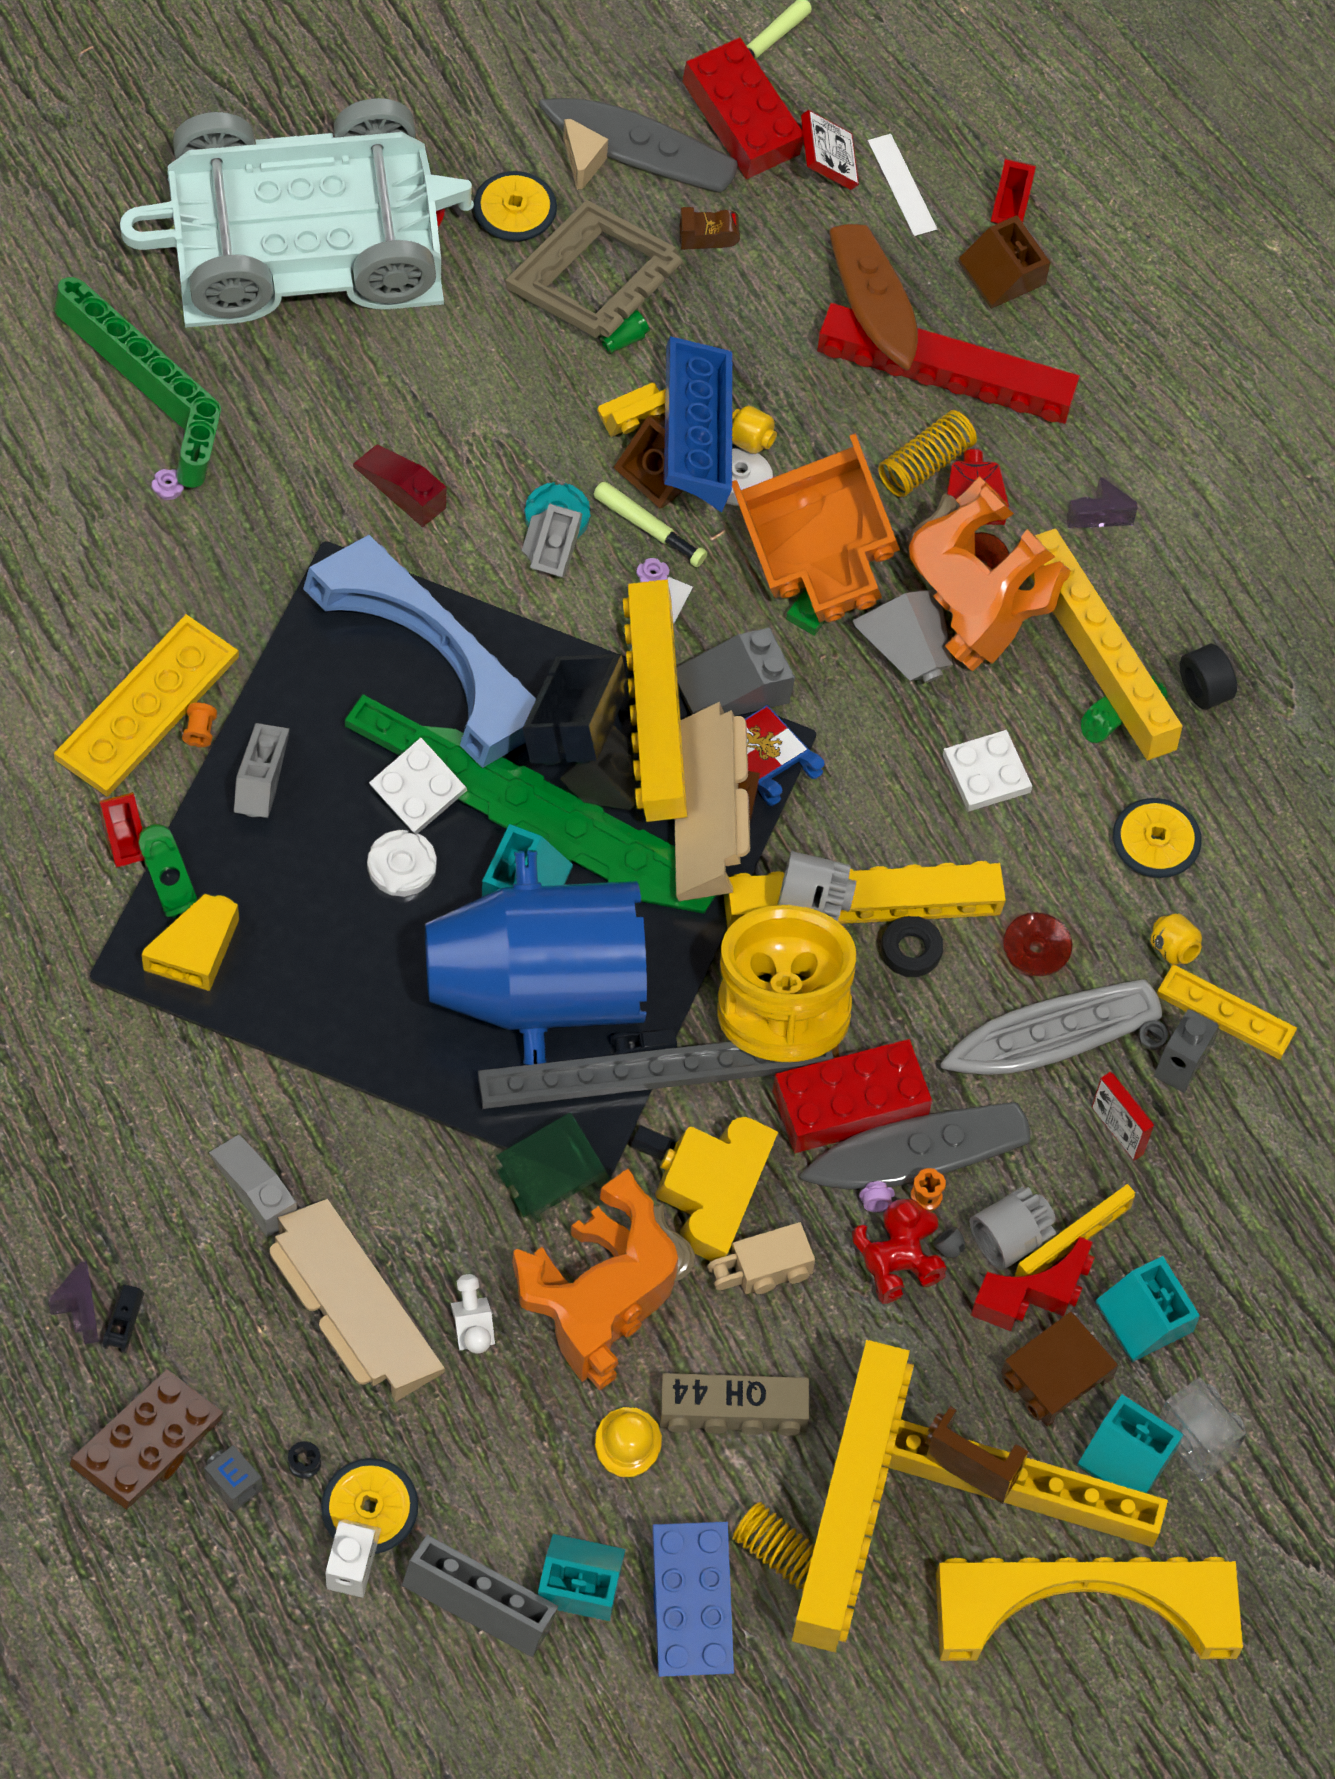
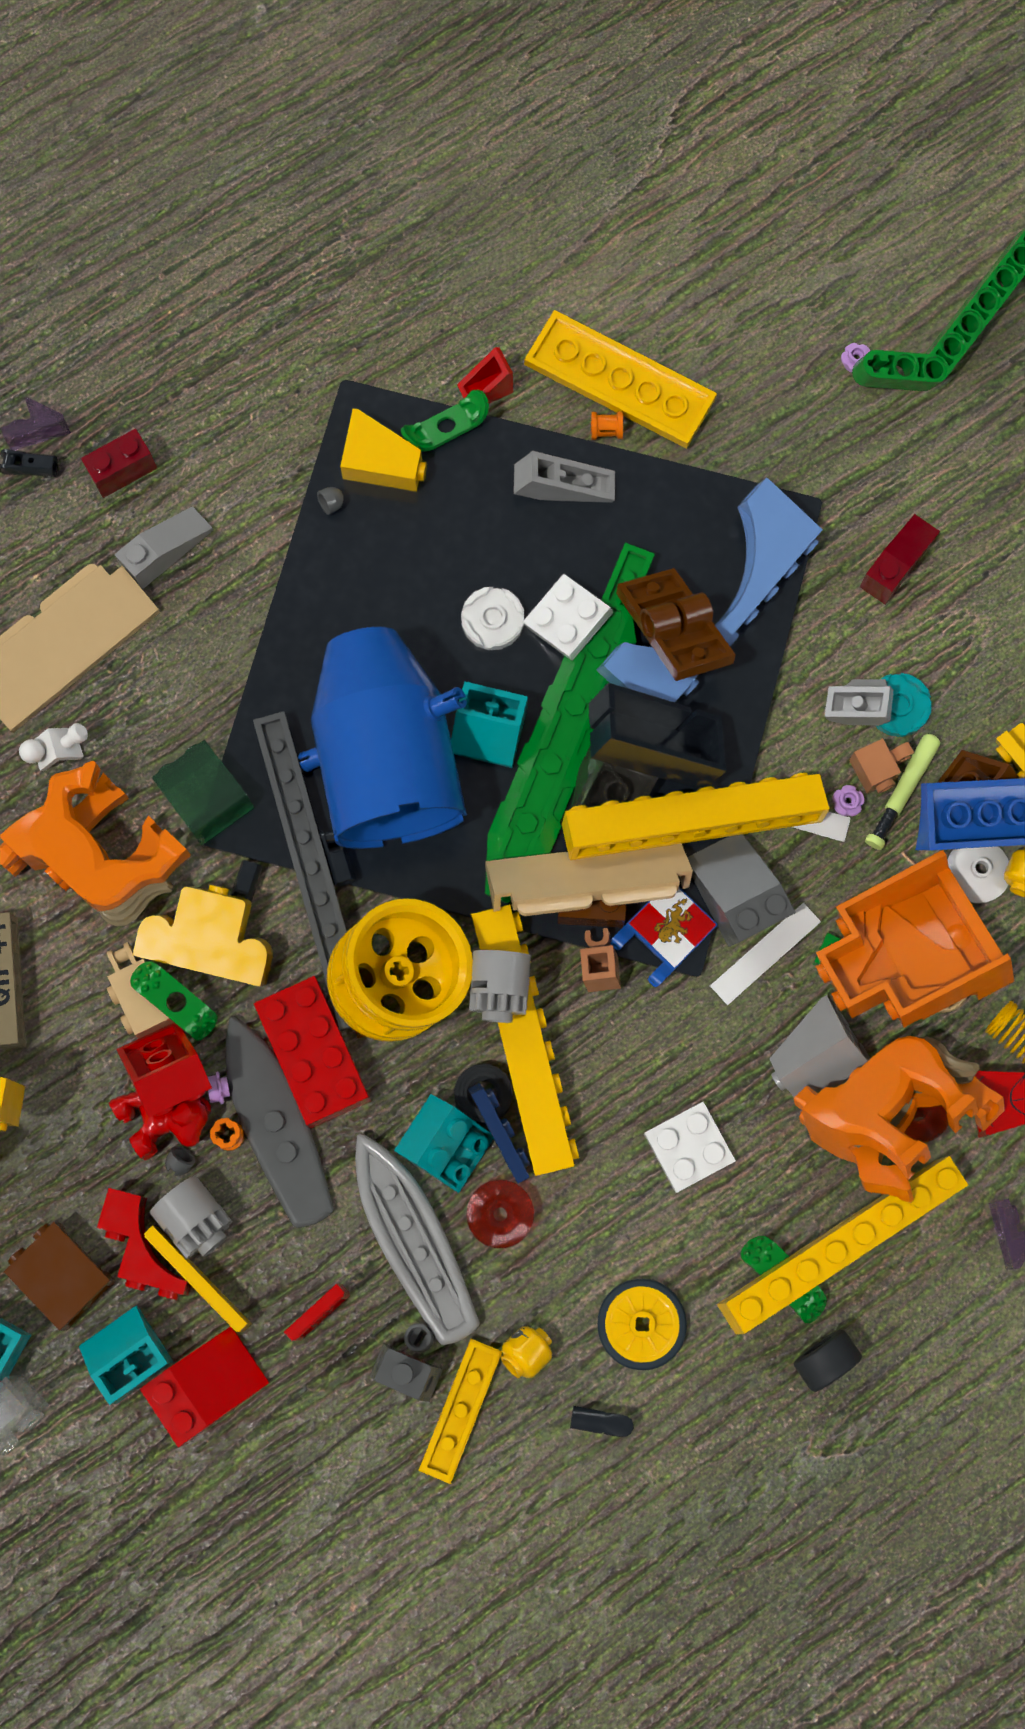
camera: 90 degrees right, 15 degrees up
none -> dark red brick [81,428,158,498]
none -> red slope [116,1023,212,1117]
none -> green piece [130,961,218,1041]
none -> red slope [140,1326,270,1448]
none -> dark grey hinge [317,487,343,515]
none -> teal slope [394,1094,494,1193]
none -> dark blue plate [468,1083,530,1183]
none -> black bar [570,1406,634,1437]
none -> nougat brick [580,928,621,992]
none -> reddish brown plate [616,568,736,681]
none -> white sticker [710,903,821,1005]
none -> nougat brick [849,738,914,794]

